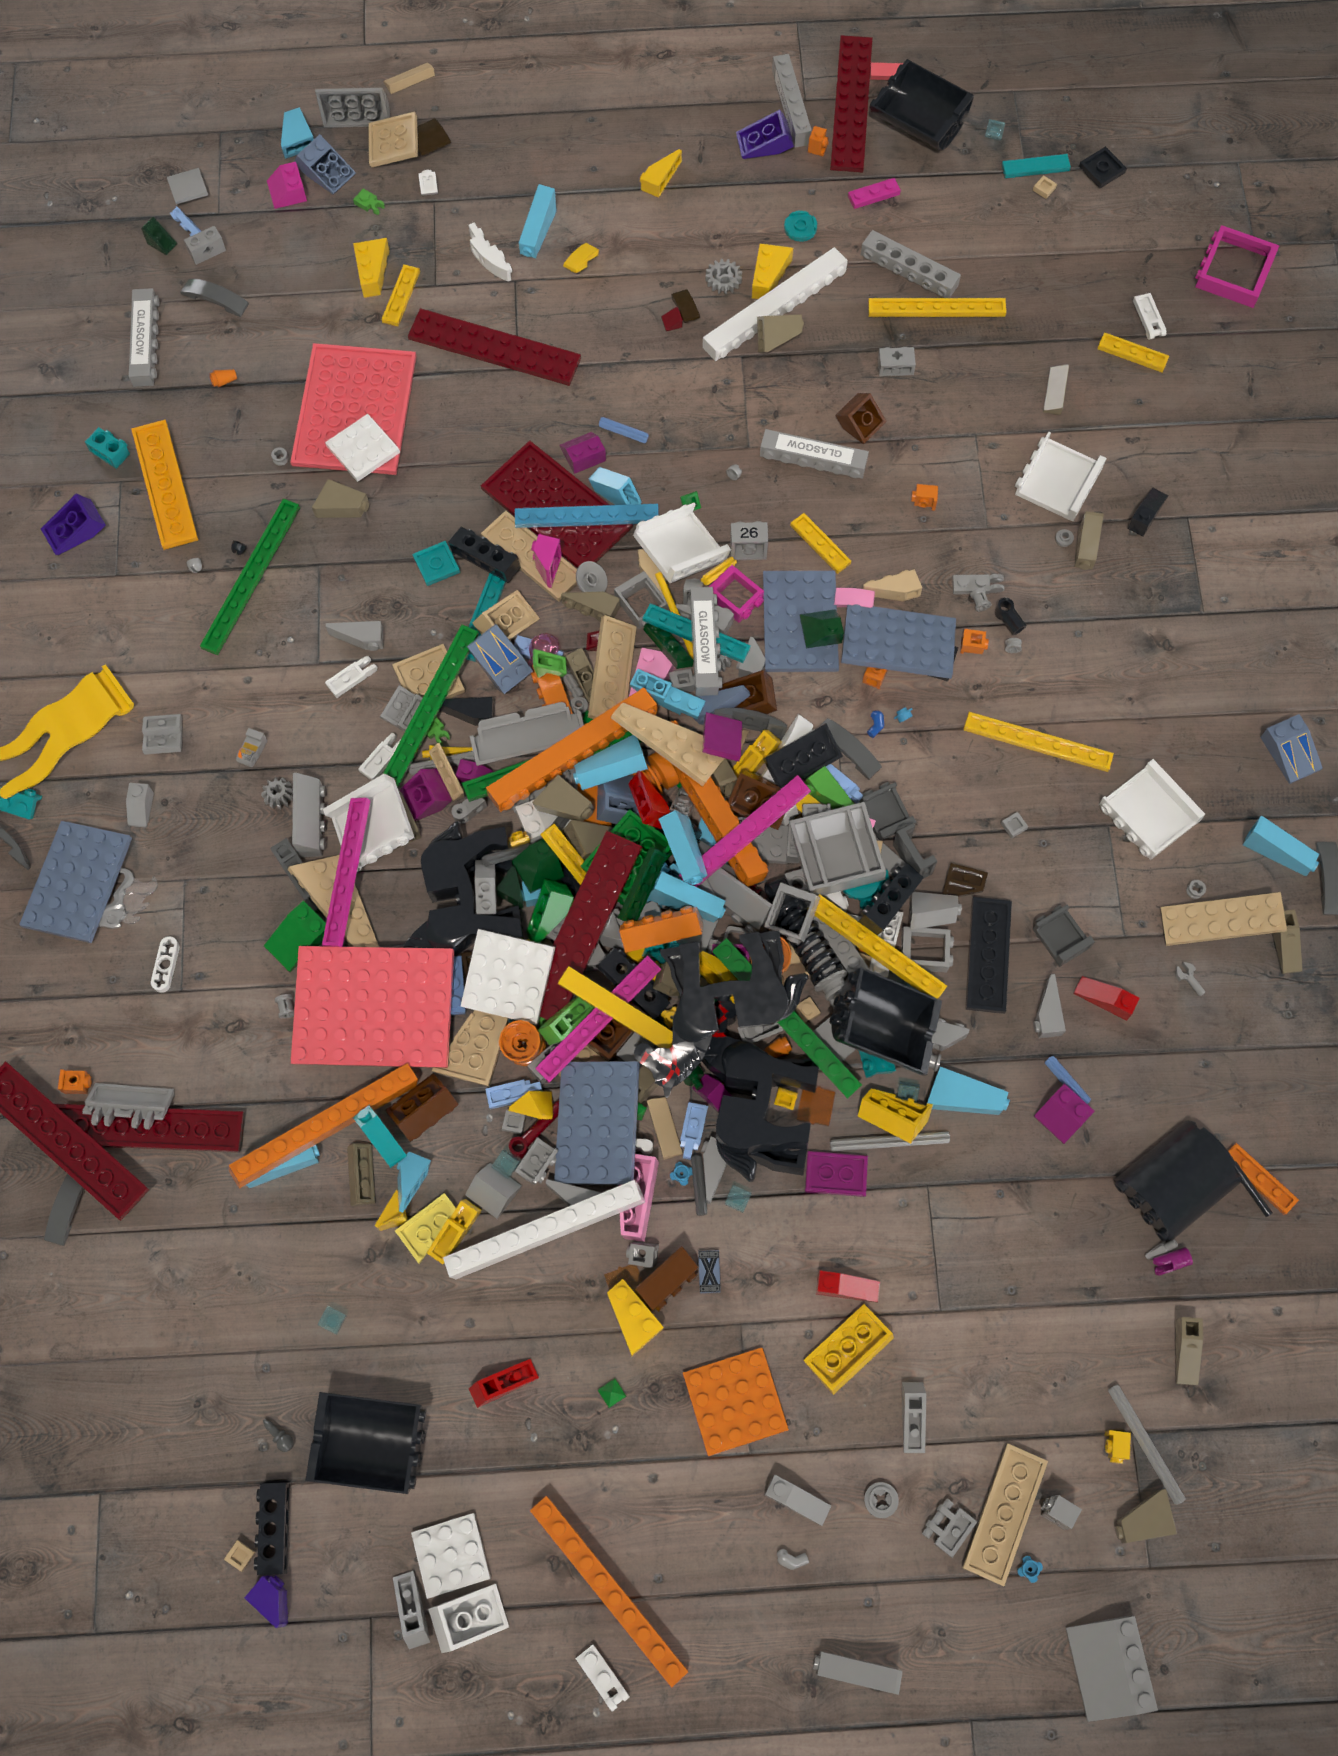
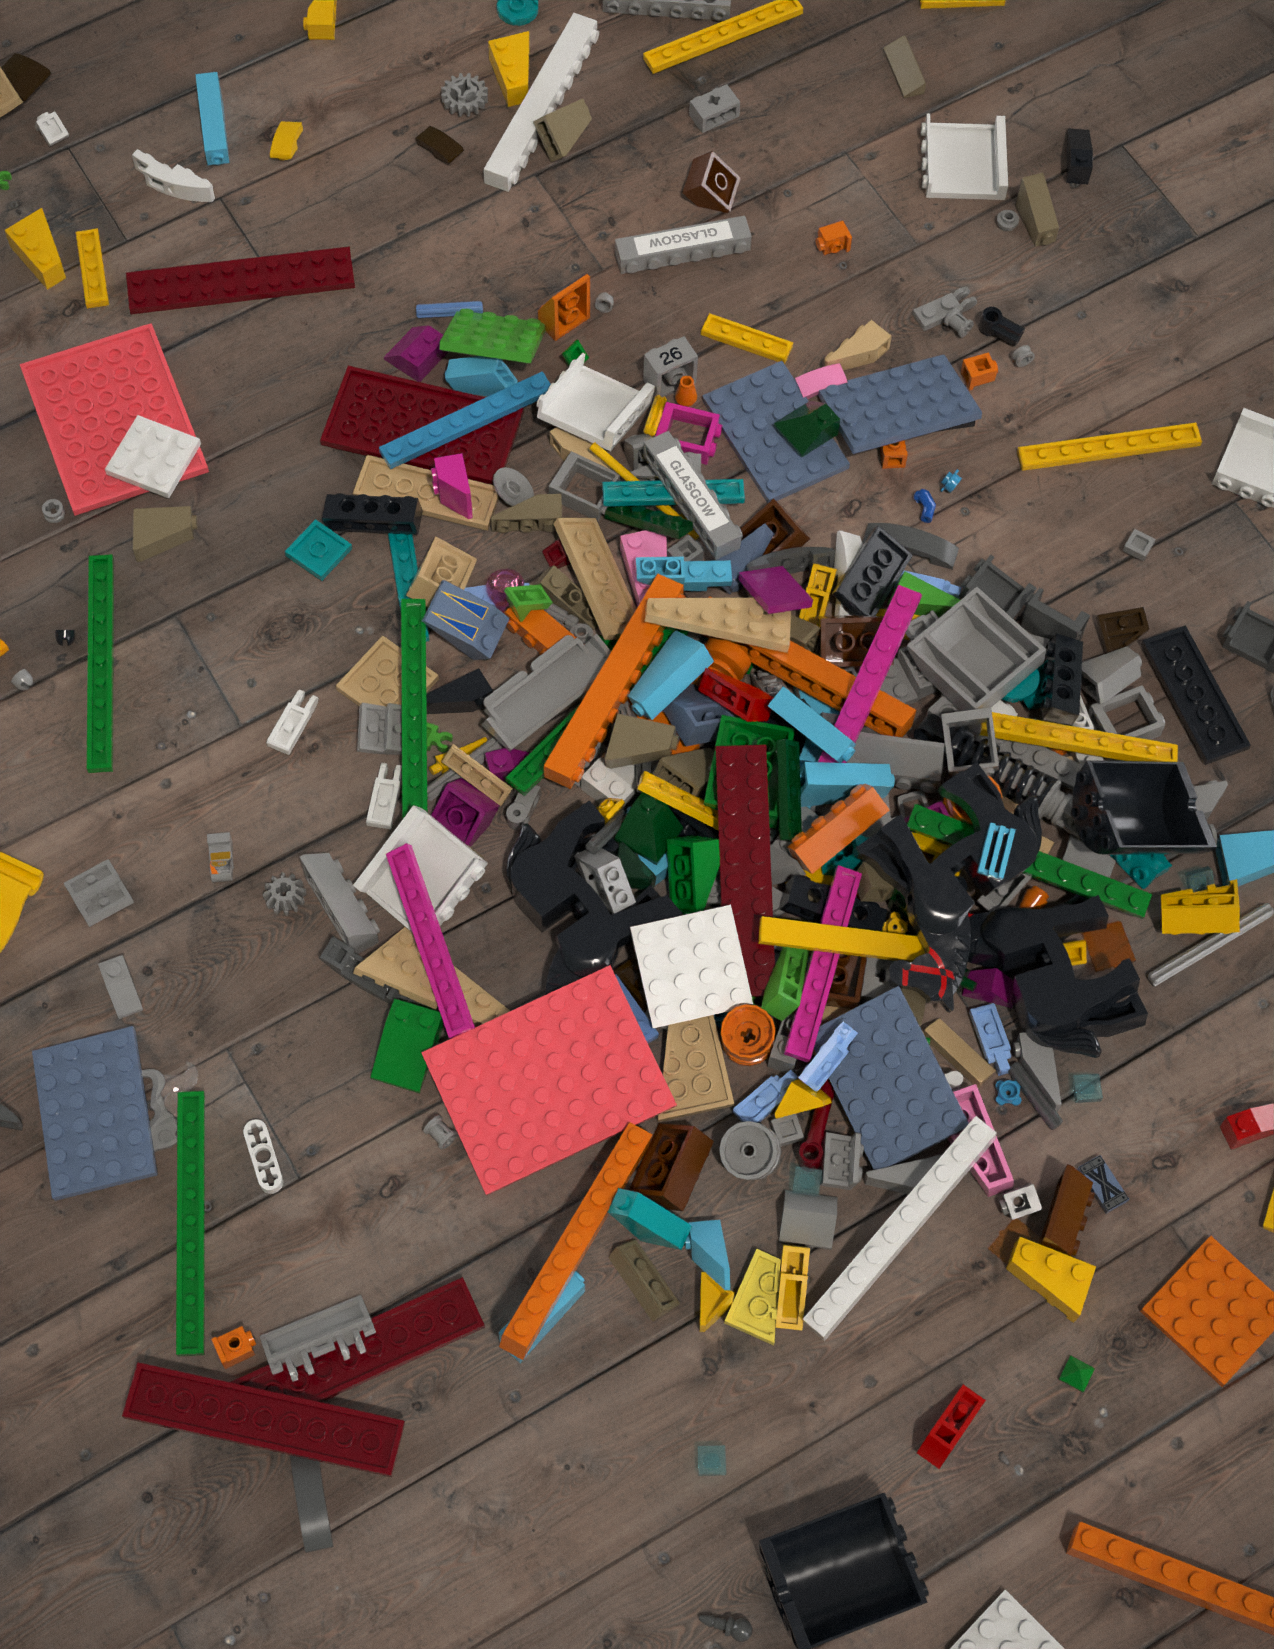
camera: 30 degrees left, 5 degrees down
light grey slope [326,621,383,651] -> none
dark red slope [661,307,682,331] -> none
light grey slope [736,637,766,677] -> none
magenta tile [805,1151,868,1197] -> none
none -> green plate [176,1091,205,1357]
none -> bright green plate [440,309,546,363]
none -> orange slope [538,274,590,341]
none -> orange cone [675,376,697,407]
none -> light grey wheel [719,1121,782,1181]
none -> light blue hinge [798,1022,858,1091]
none -> medium azure tile [977,822,1016,880]

